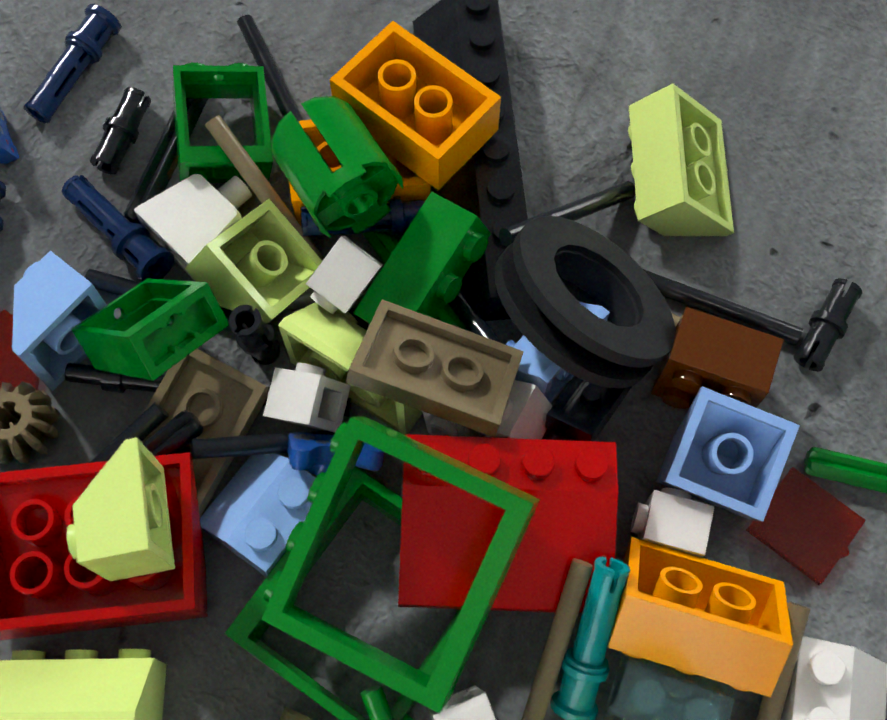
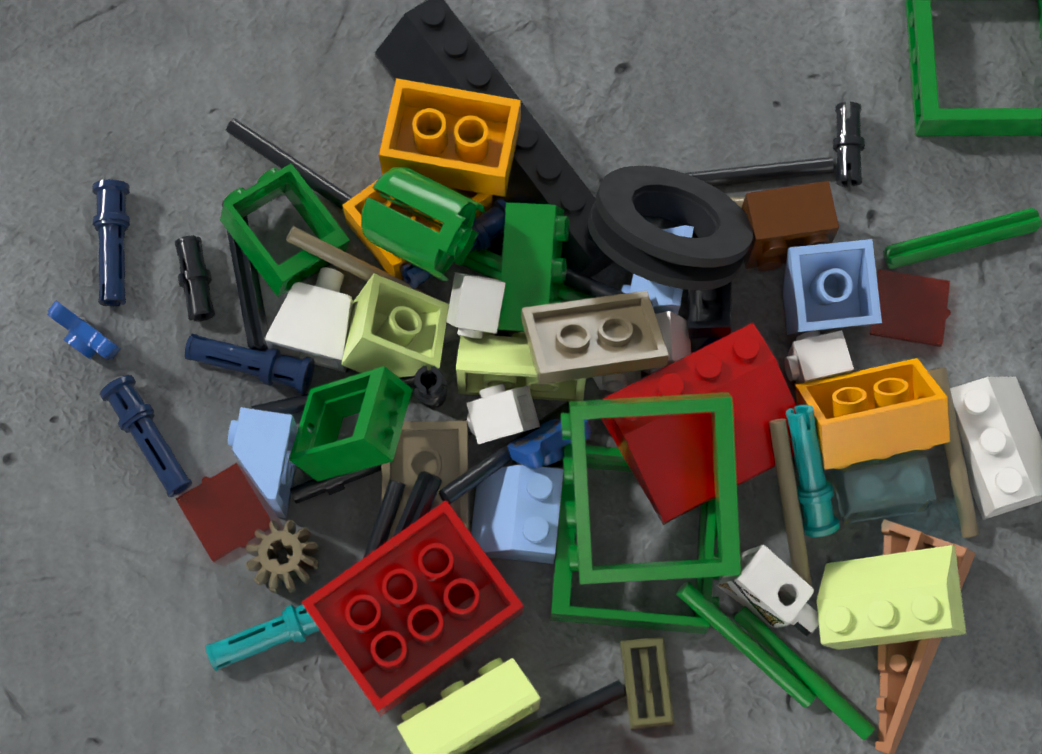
camera: 30 degrees left, 5 degrees up
yellowish green slope [67,437,175,582] -> none
black bar [499,181,636,247] -> none
yellowish green slope [628,83,734,236] -> none

